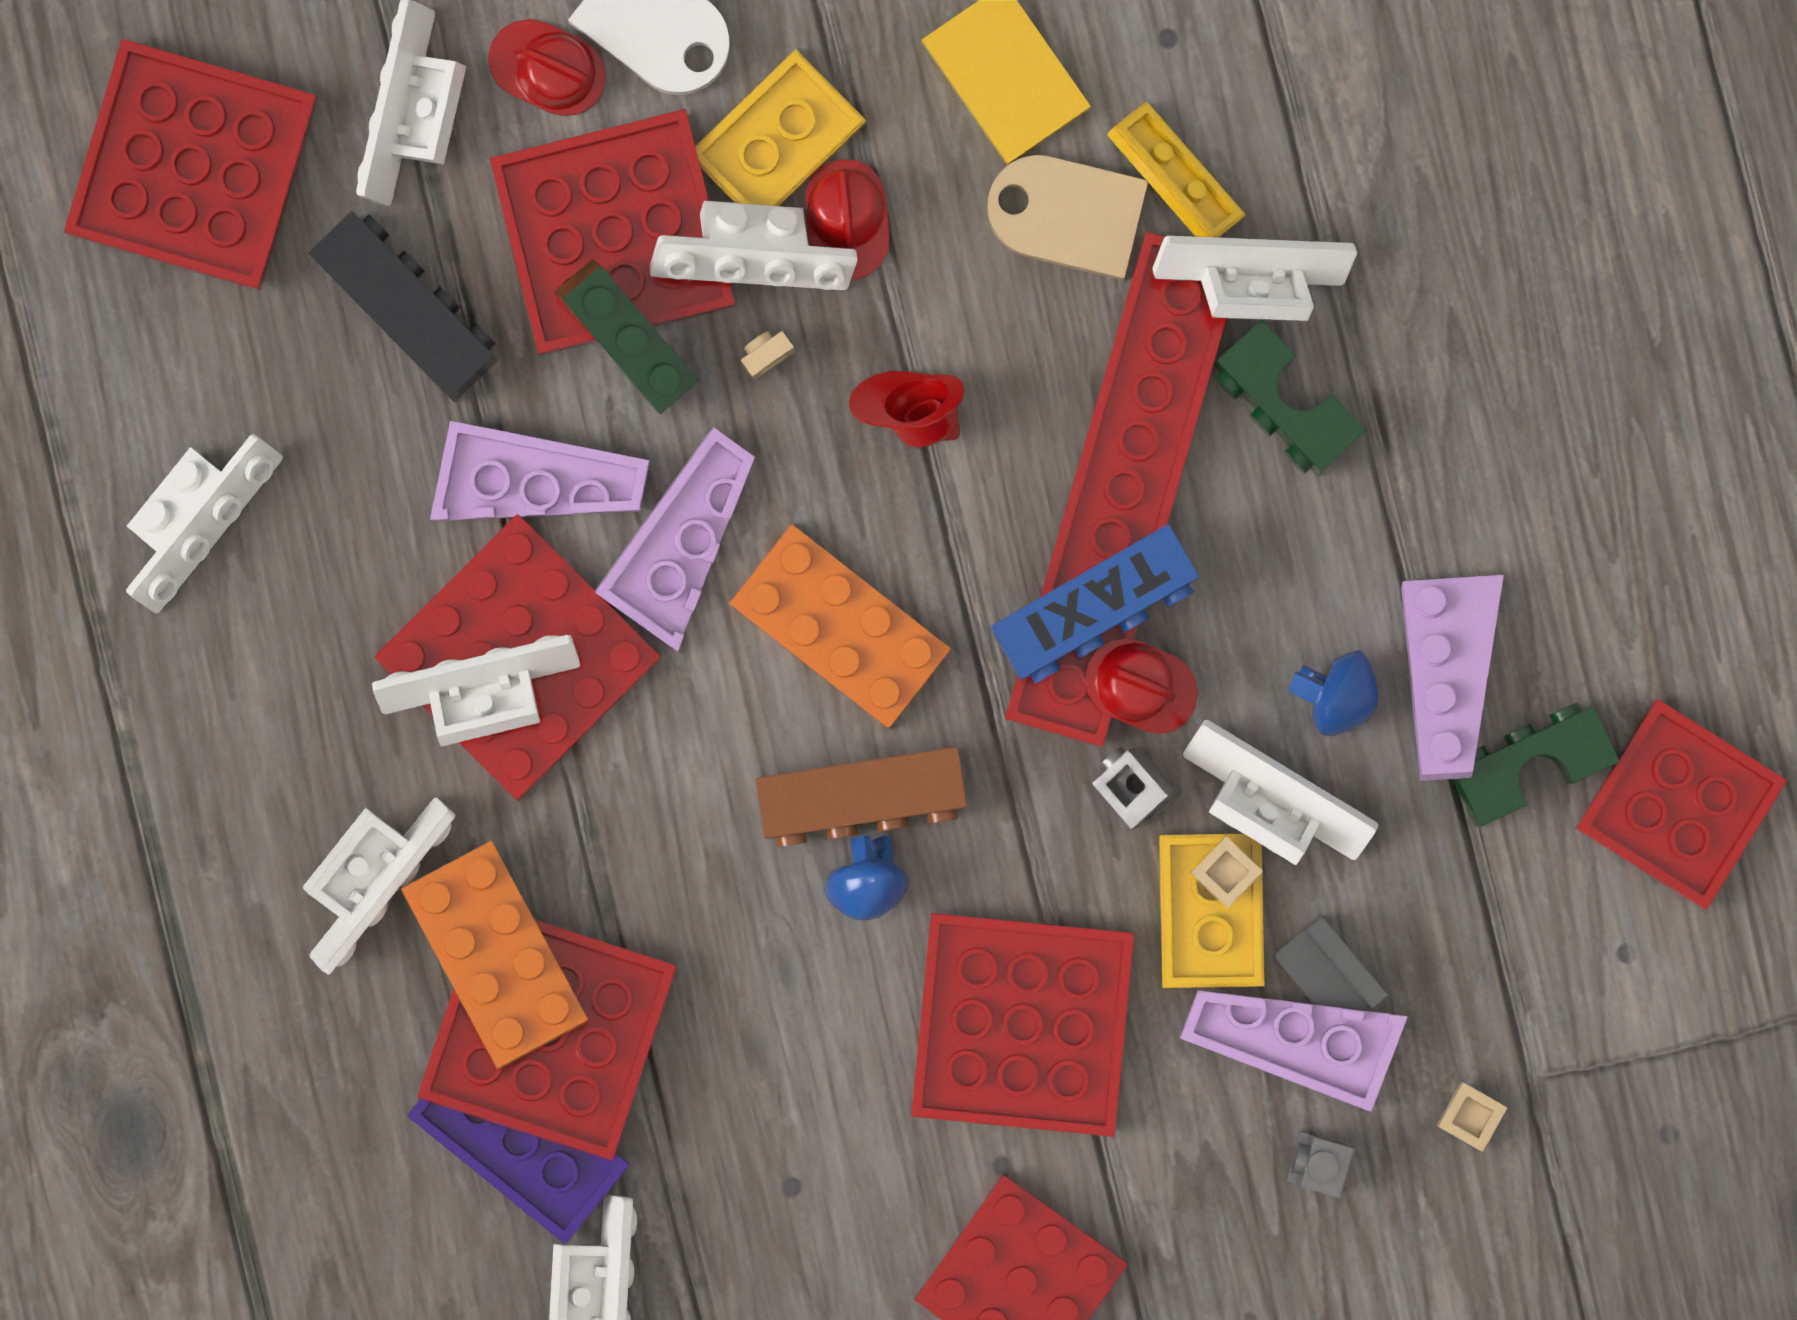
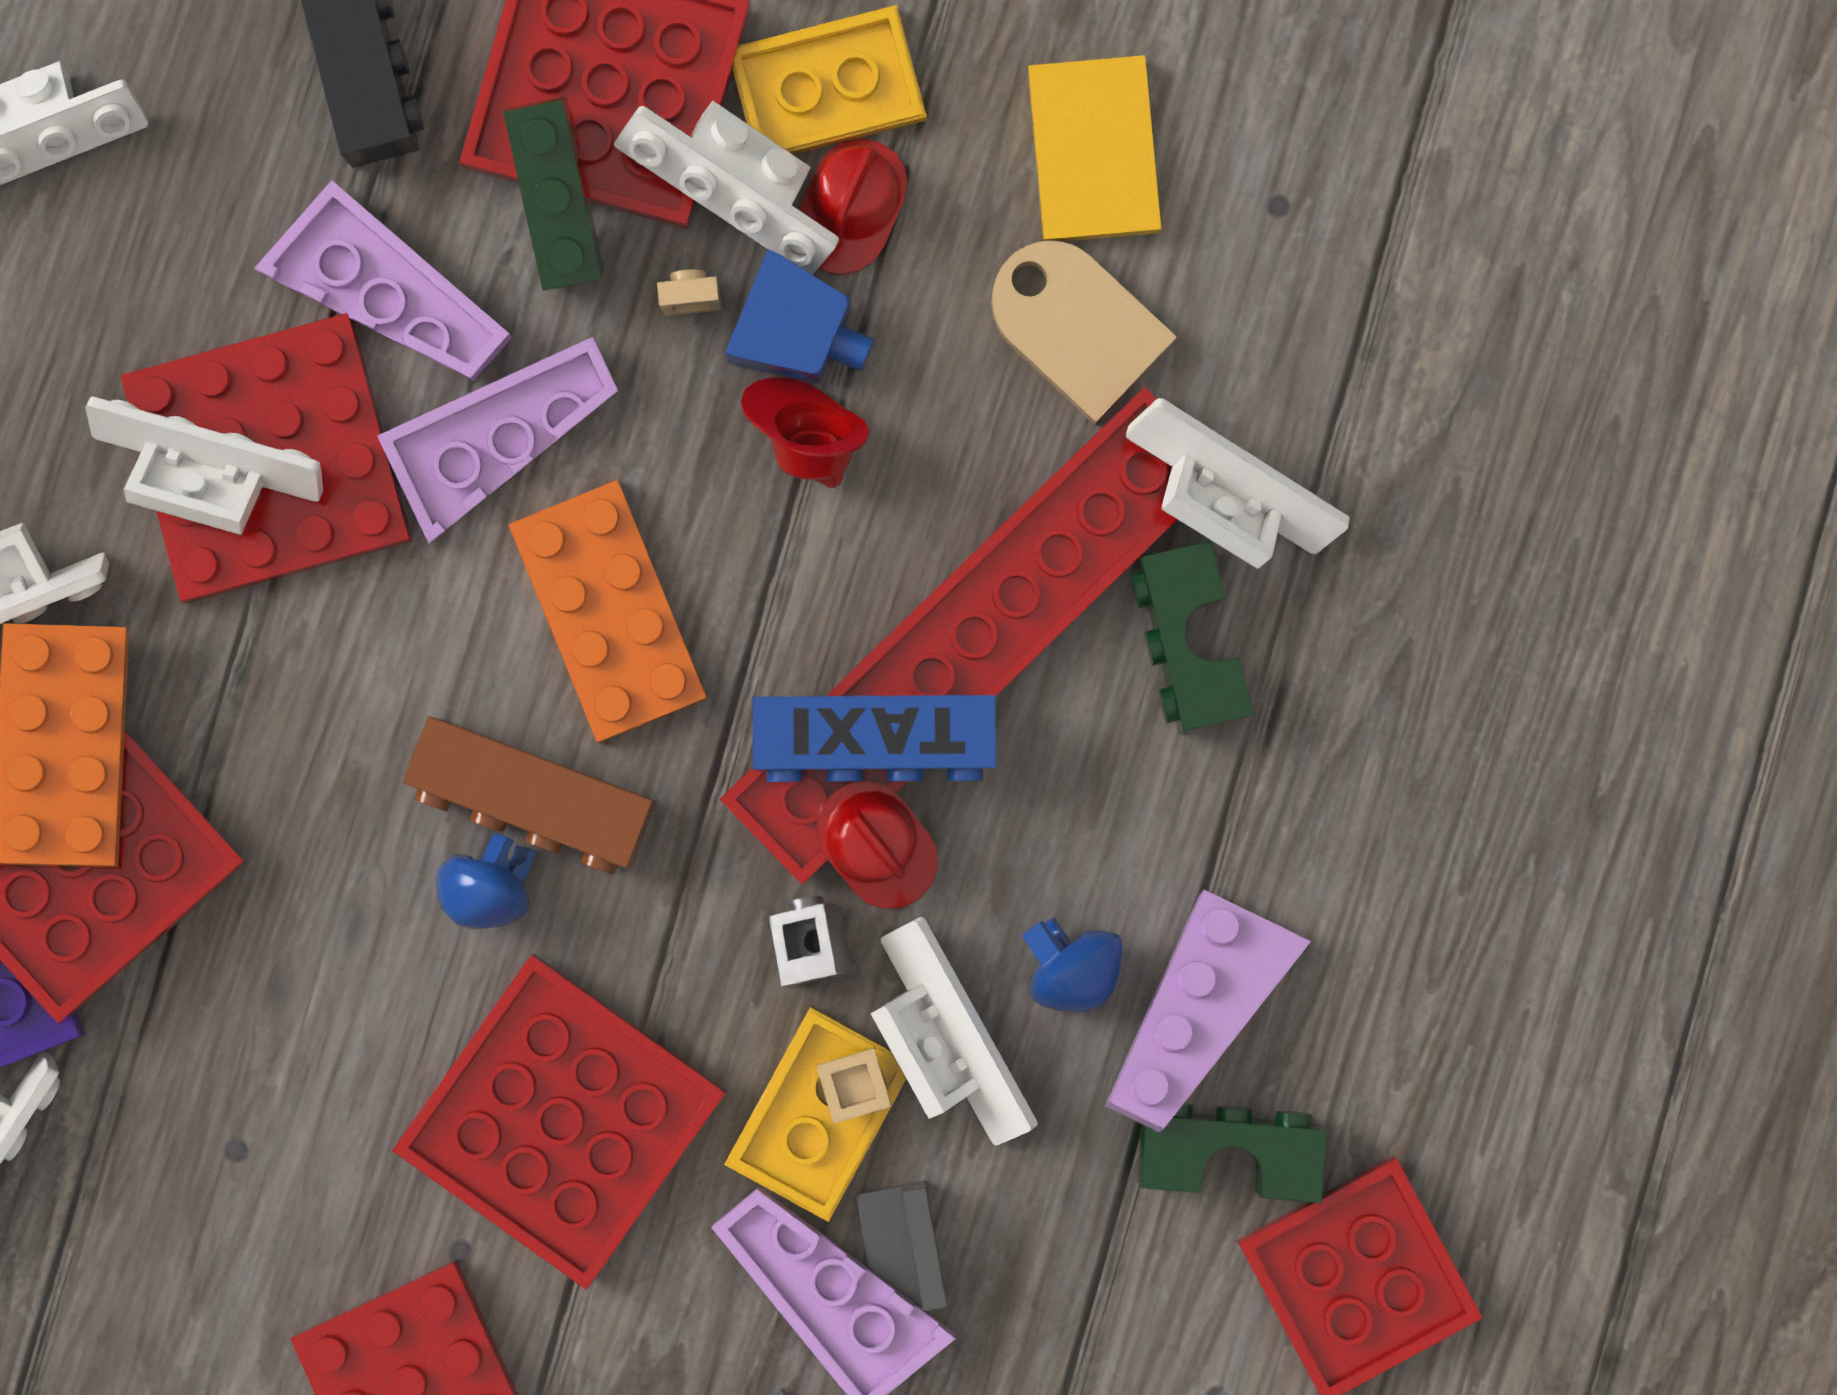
camera: 30 degrees right, 0 degrees up
yellow tile [1107,101,1246,238] -> none
none -> blue torso [725,249,875,384]

